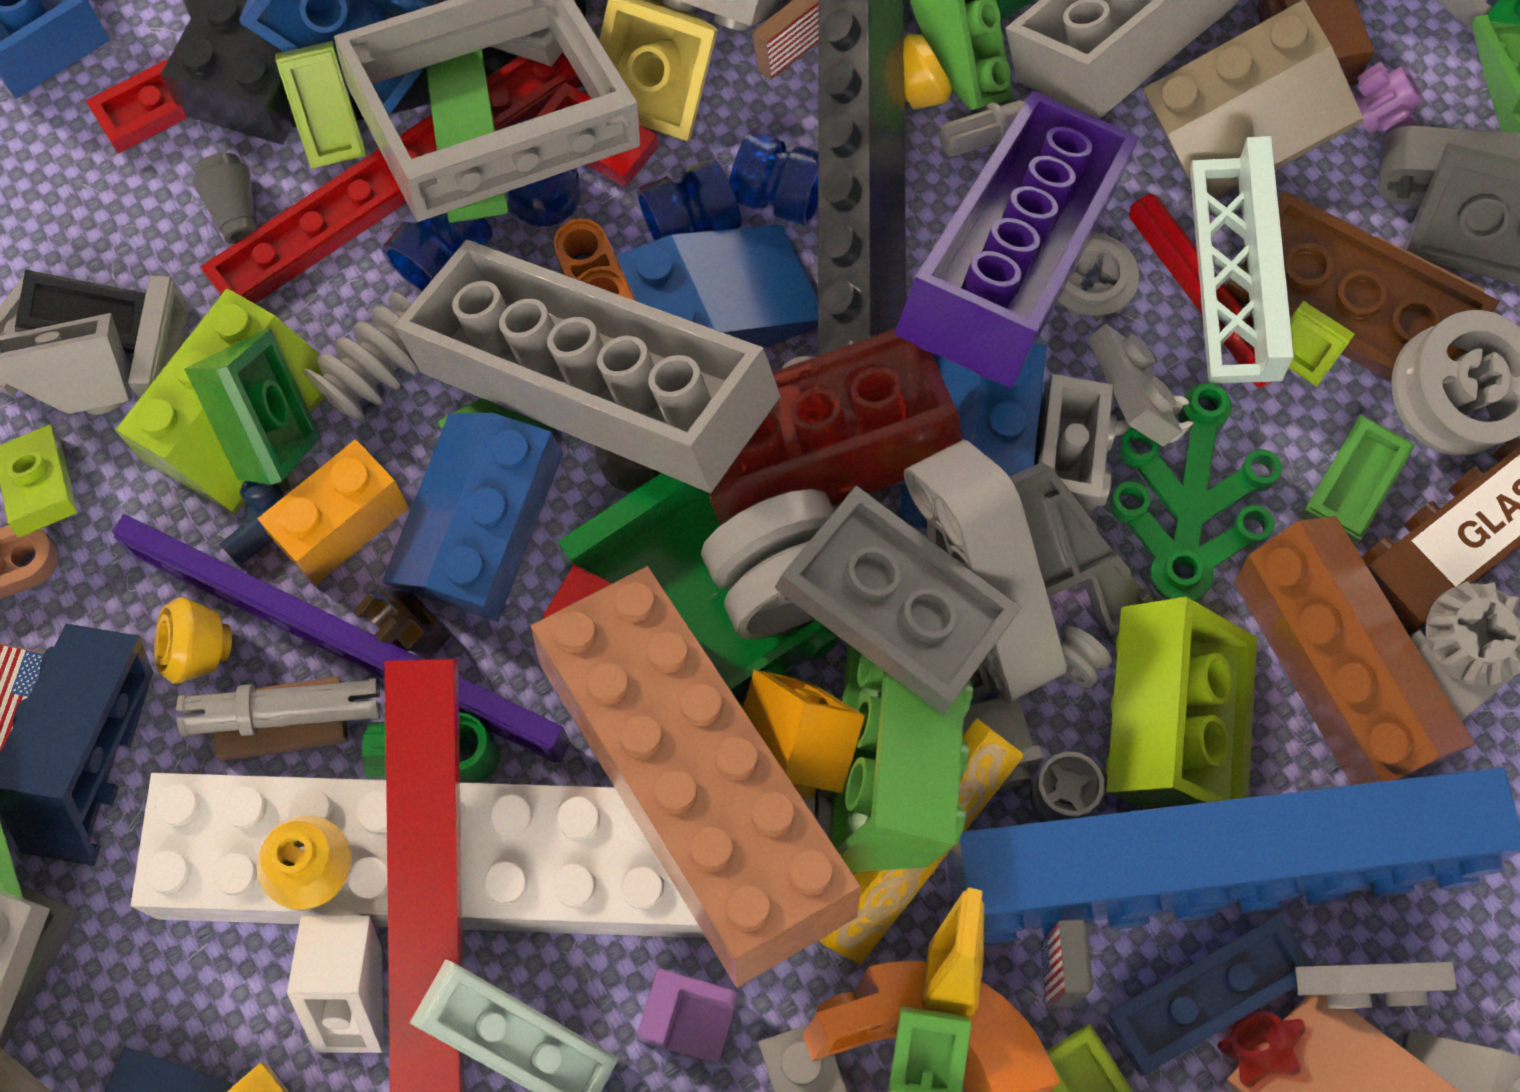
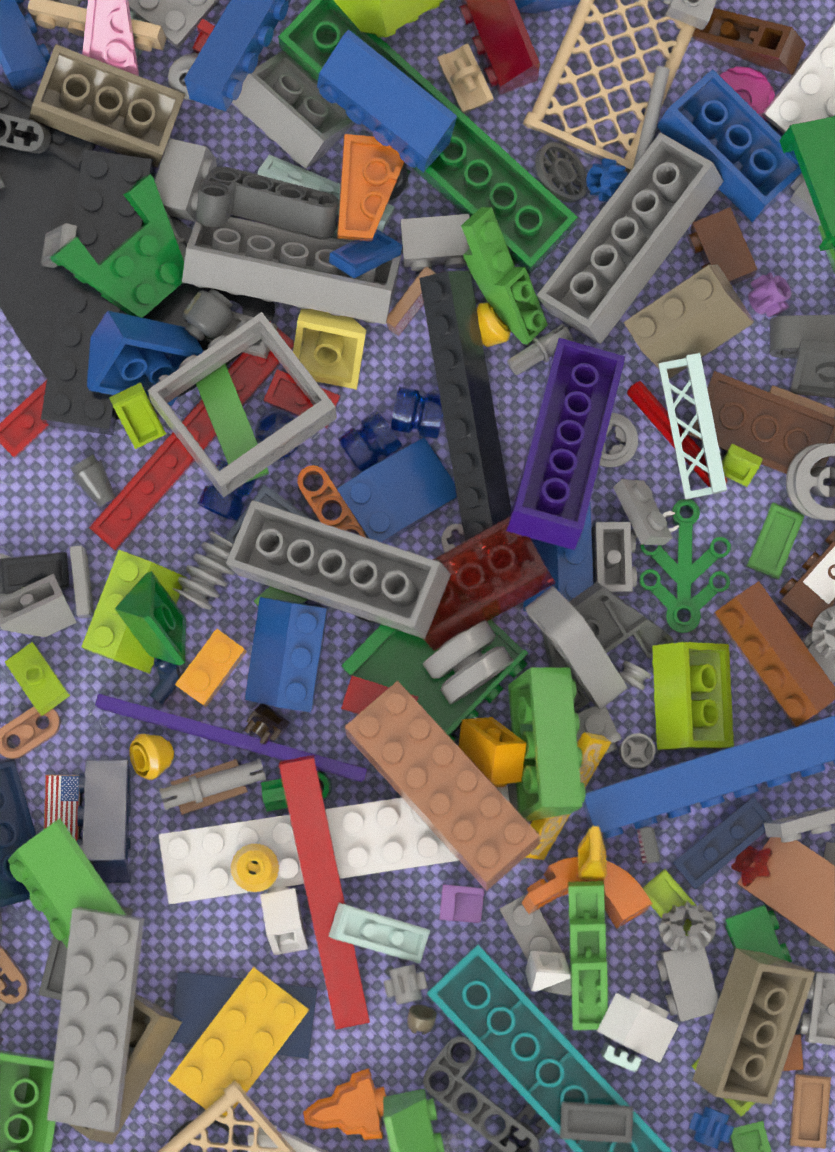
camera: 10 degrees left, 15 degrees up
dark grey plate [774,486,1021,715] -> none

